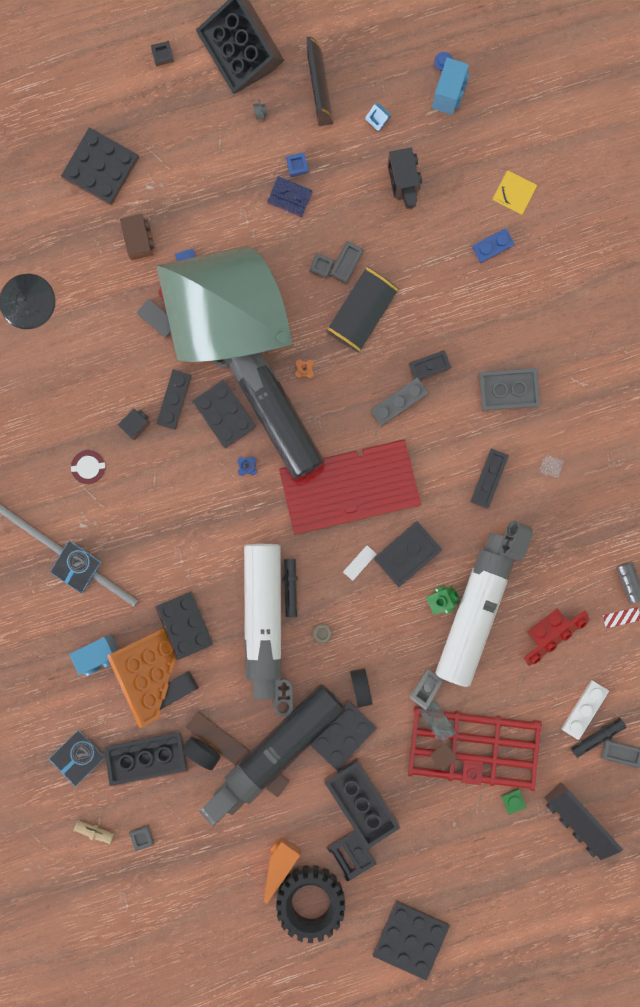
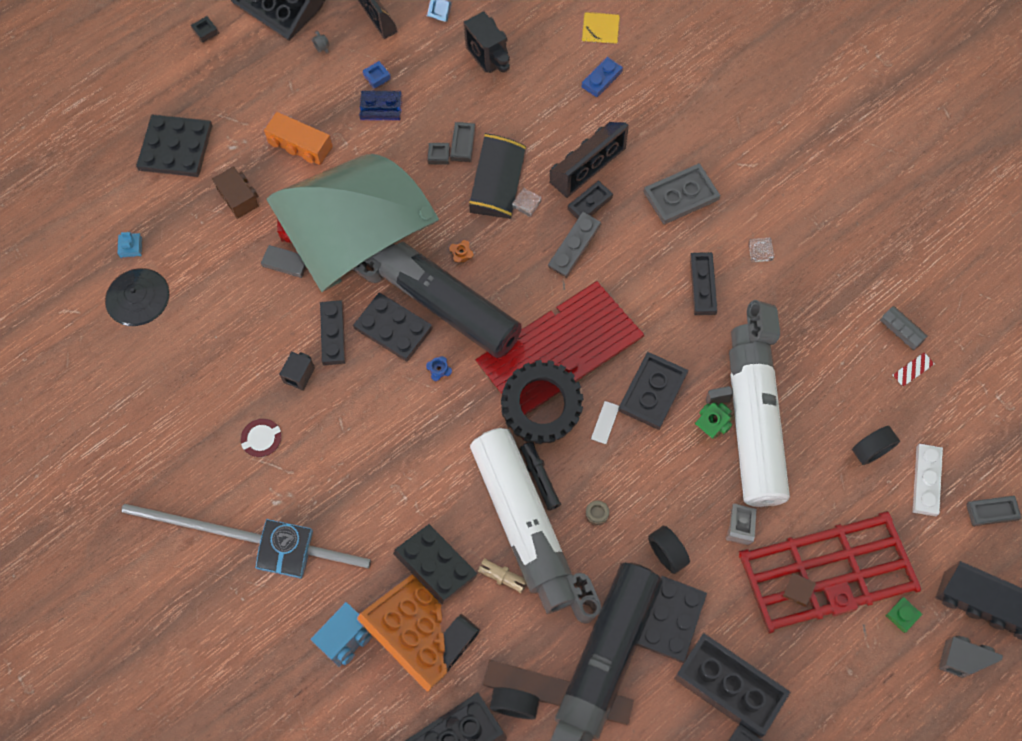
camera: 25 degrees left, 20 degrees down
clear light blue slope [419,700,456,743] -> none
red bracket [524,608,589,666] -> none
black pin [570,717,627,758] -> none
none -> dark azure tile [117,232,142,258]
none -> orange brick [264,112,333,165]
none -> tan pin [478,559,526,593]
none -> black tyre [501,360,584,444]
none -> clear plate [512,188,542,217]
none -> black slope [549,122,629,198]
none -> dark grey tile [706,386,733,405]
none -> black tyre [852,425,900,465]
none -> dark grey slope [938,636,1003,678]

